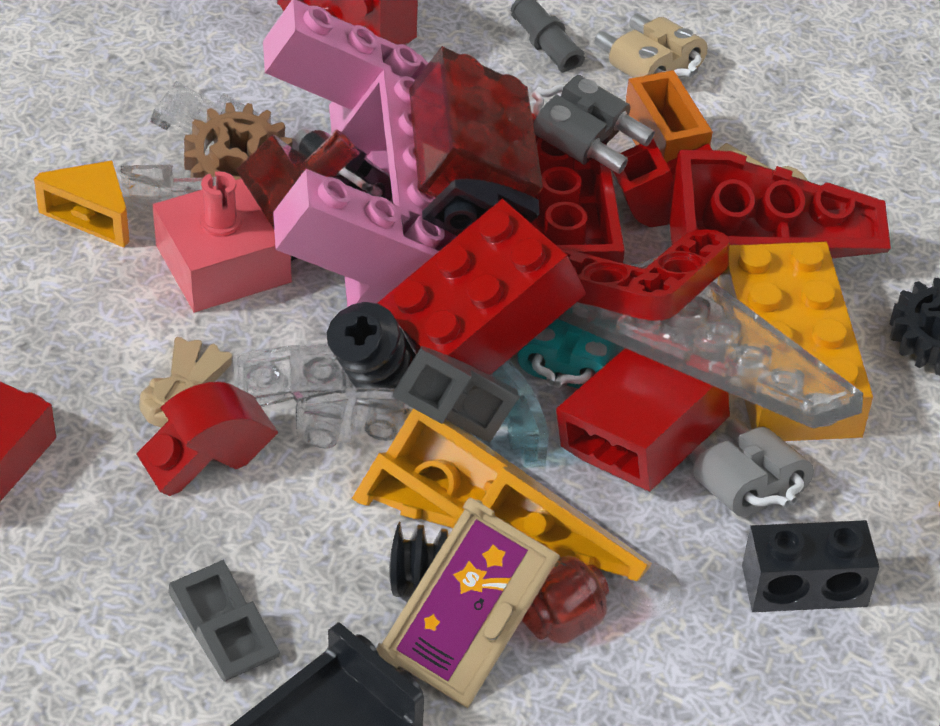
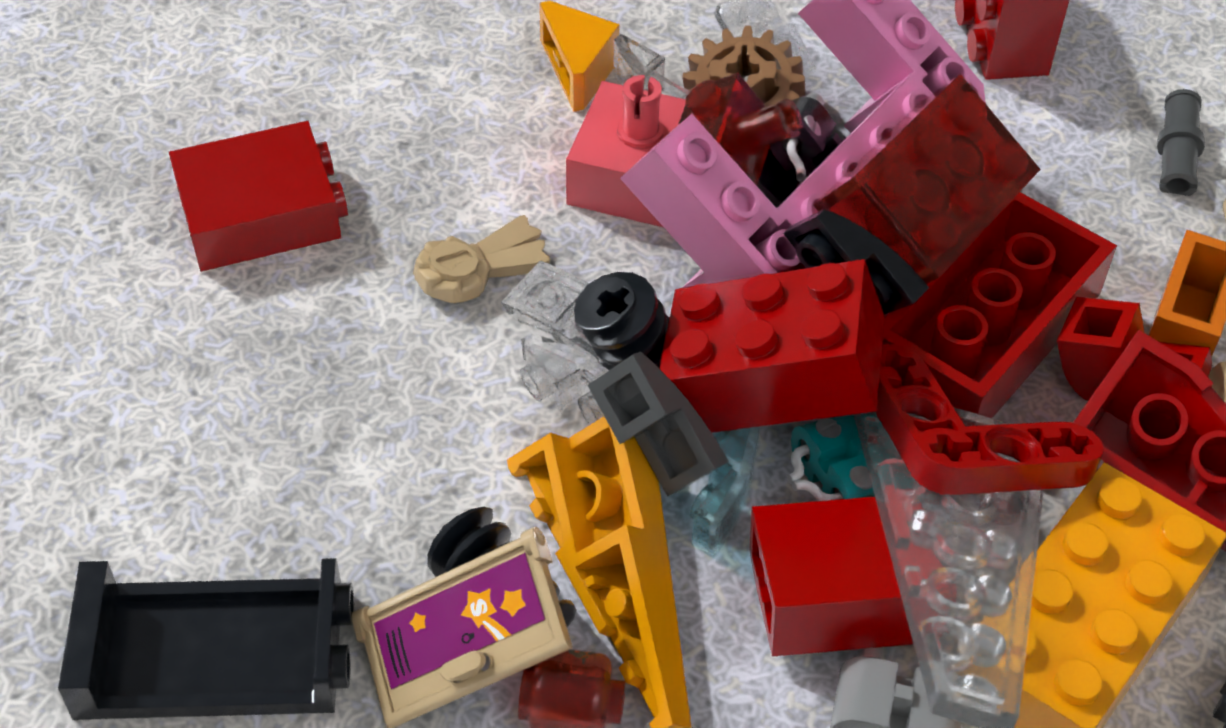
camera: 45 degrees right, 5 degrees up
red brick [136,382,279,496] -> none
dark grey slope [168,560,280,682] -> none
dark grey piece [531,75,655,174] -> none

